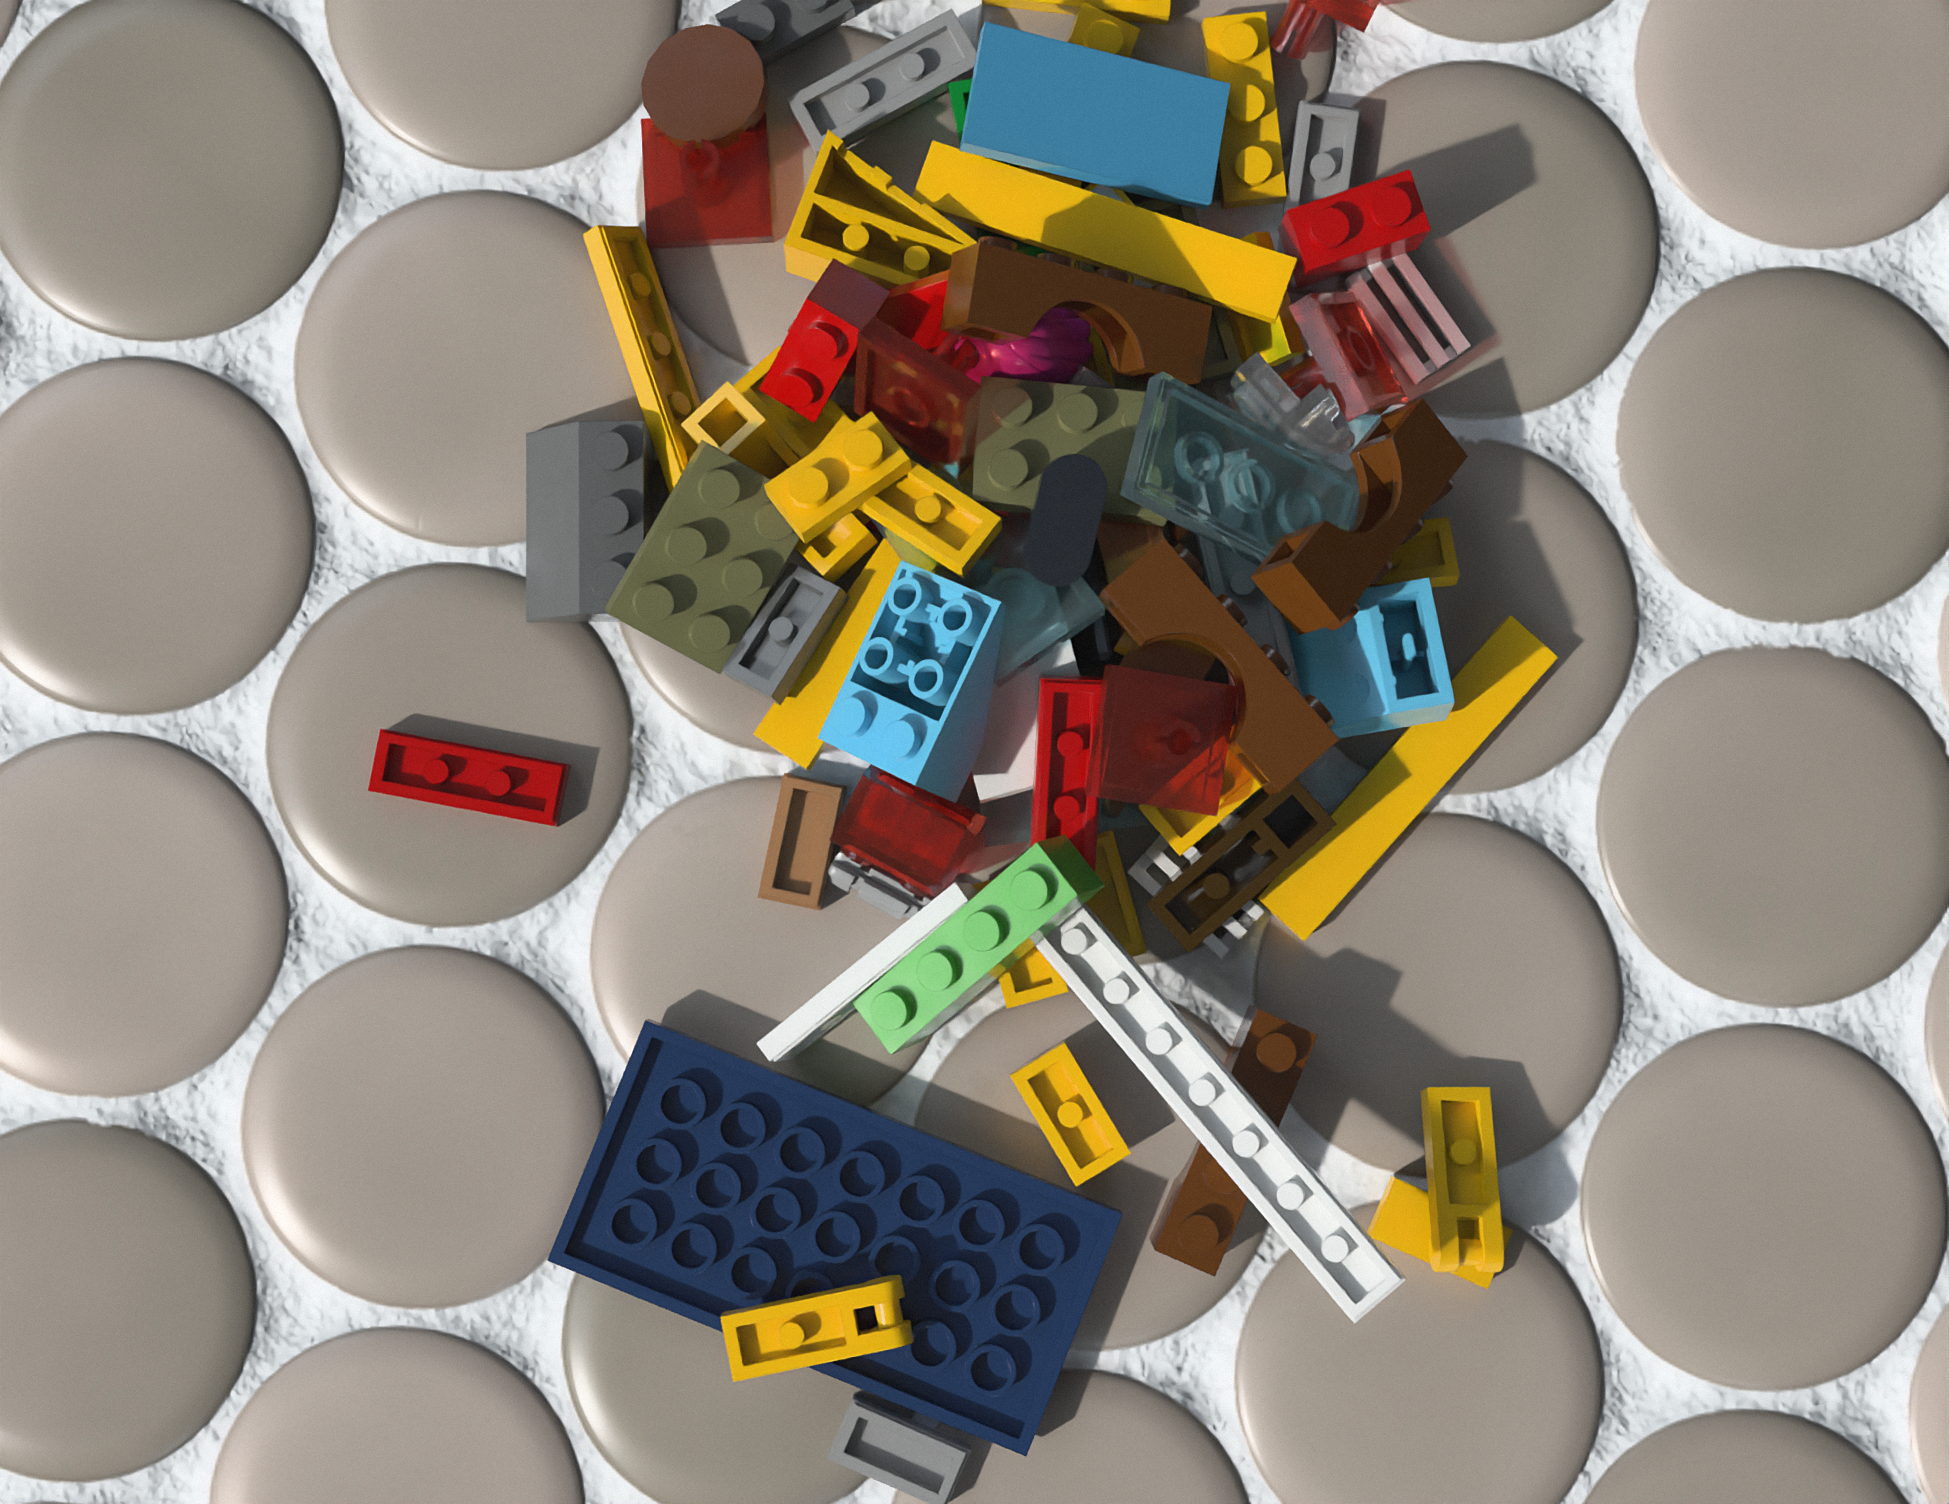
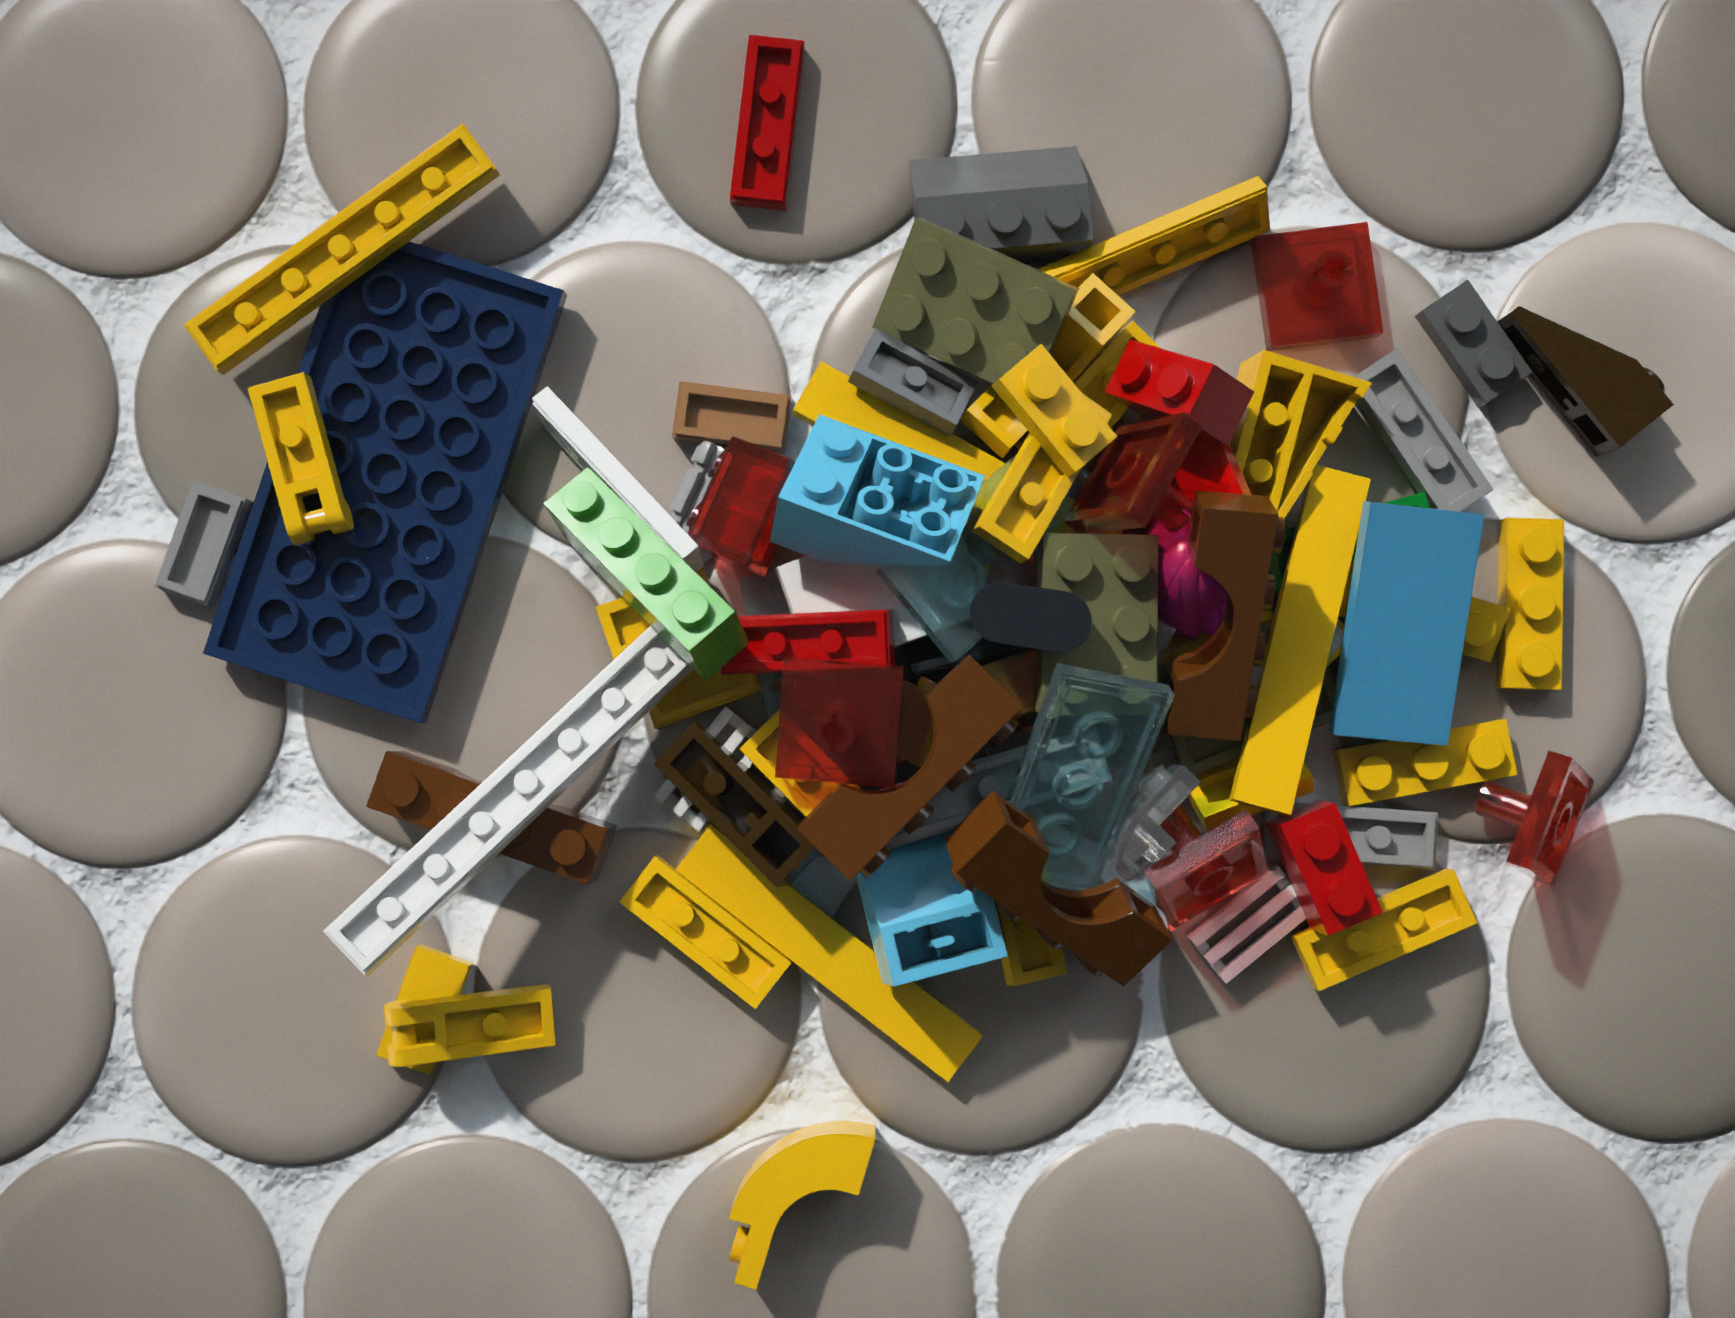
camera: 85 degrees right, 0 degrees up
reddish brown tile [641,24,769,152] -> none
yellow plate [1009,1041,1131,1187] -> none
none -> yellow tile [183,123,500,375]
none -> yellow plate [619,855,792,1009]
none -> yellow arch [728,1121,876,1290]
none -> yellow plate [1290,868,1477,991]

